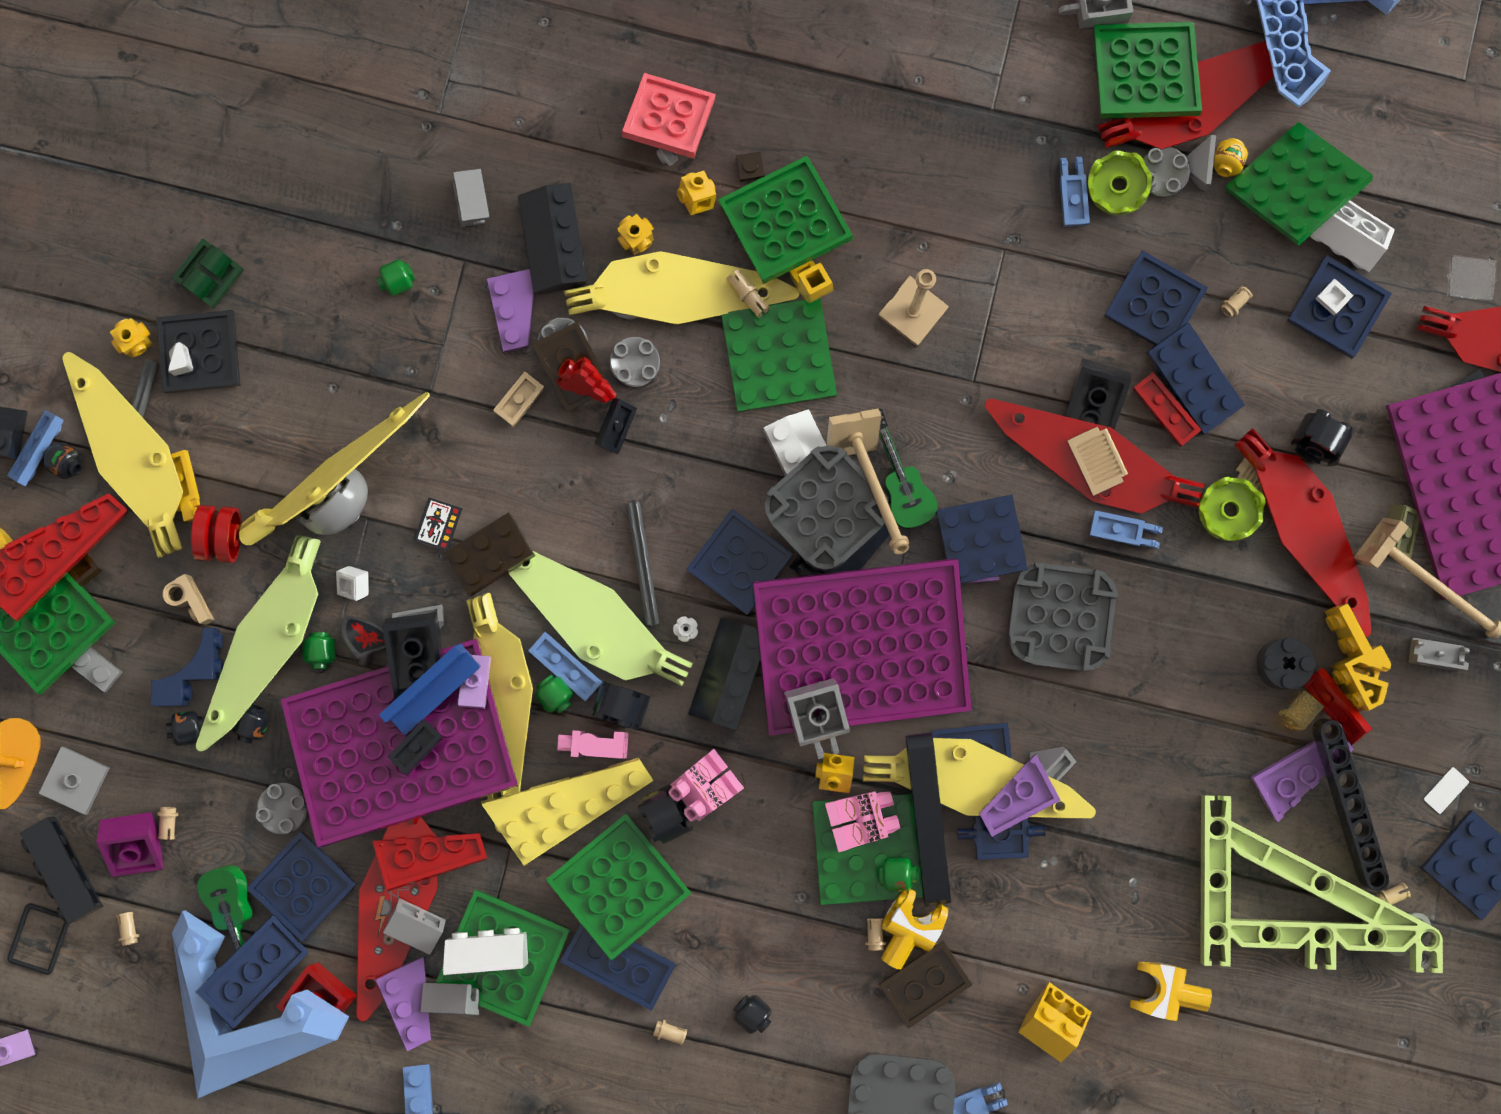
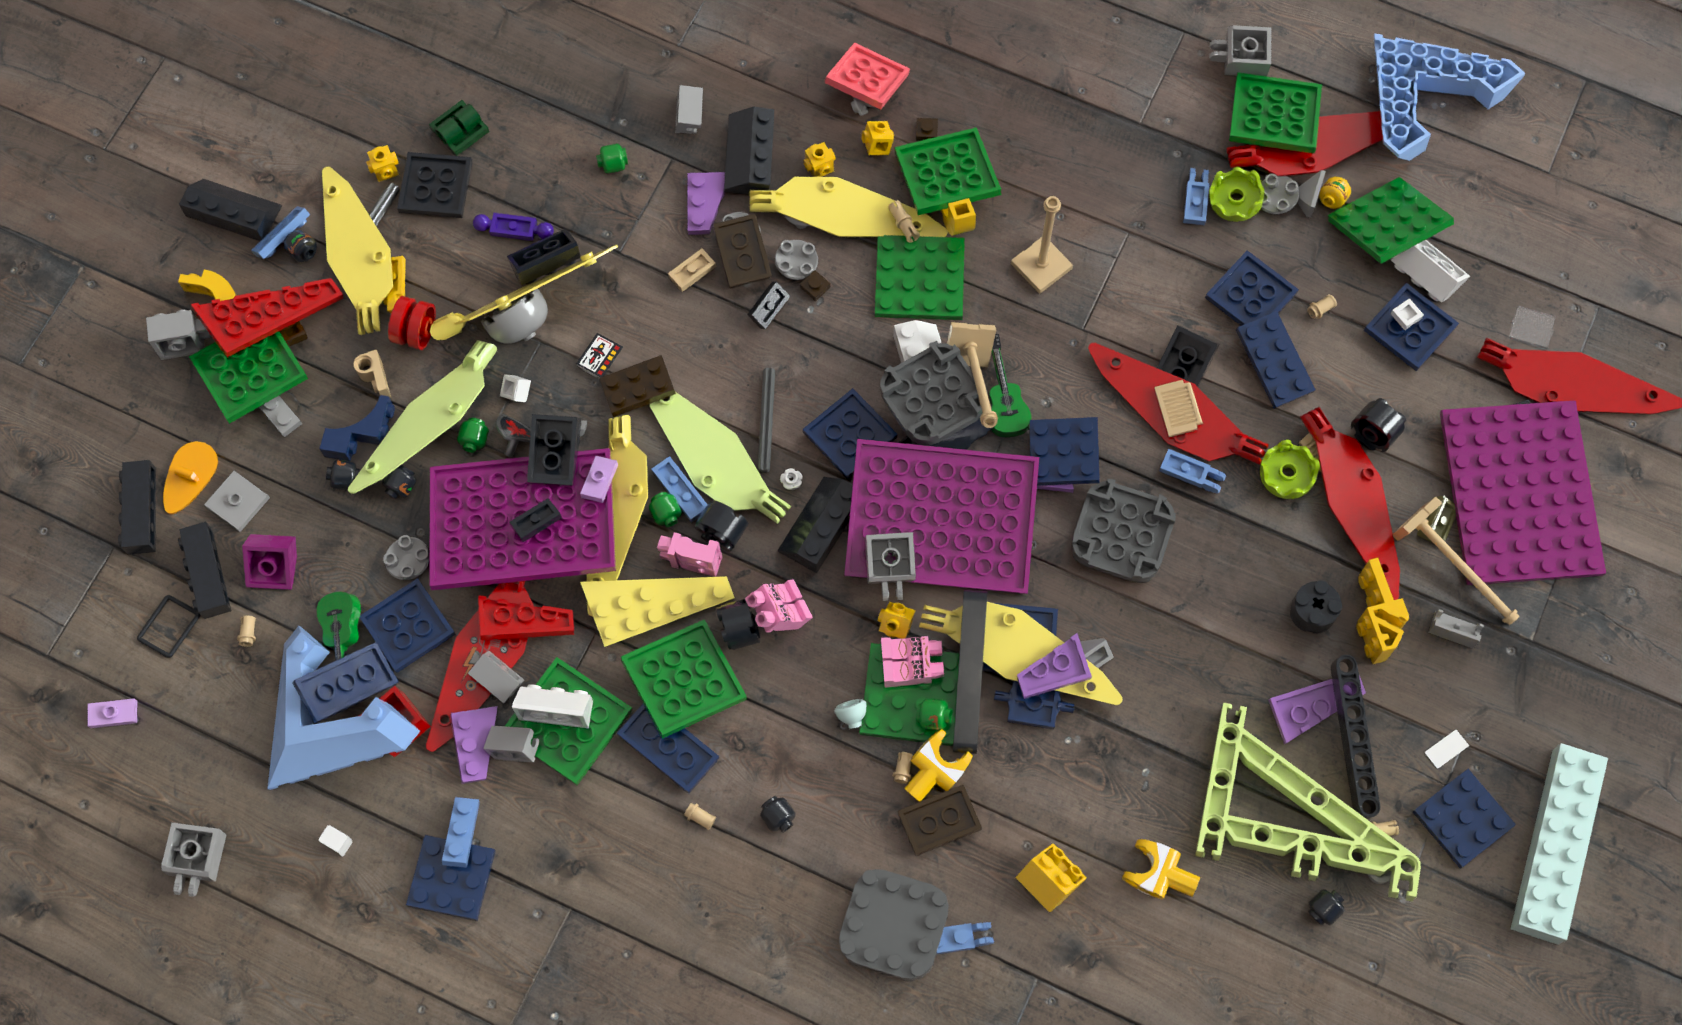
camera: 15 degrees right, 15 degrees down
tan pin [157,807,178,840] -> none
white slope [168,342,193,376] -> none
blue panel [379,643,480,735] -> none
red rock [557,357,616,403] -> none
red plate [1132,372,1201,447] -> none
clear yellow brick [1278,690,1324,731] -> none
red plate [1304,668,1372,746] -> none
none -> dark purple plate [473,213,554,241]
none -> black slope [507,229,581,285]
none -> dark brown plate [800,270,831,301]
none -> light aqua brick [834,699,866,729]
none -> black head [1308,889,1345,926]

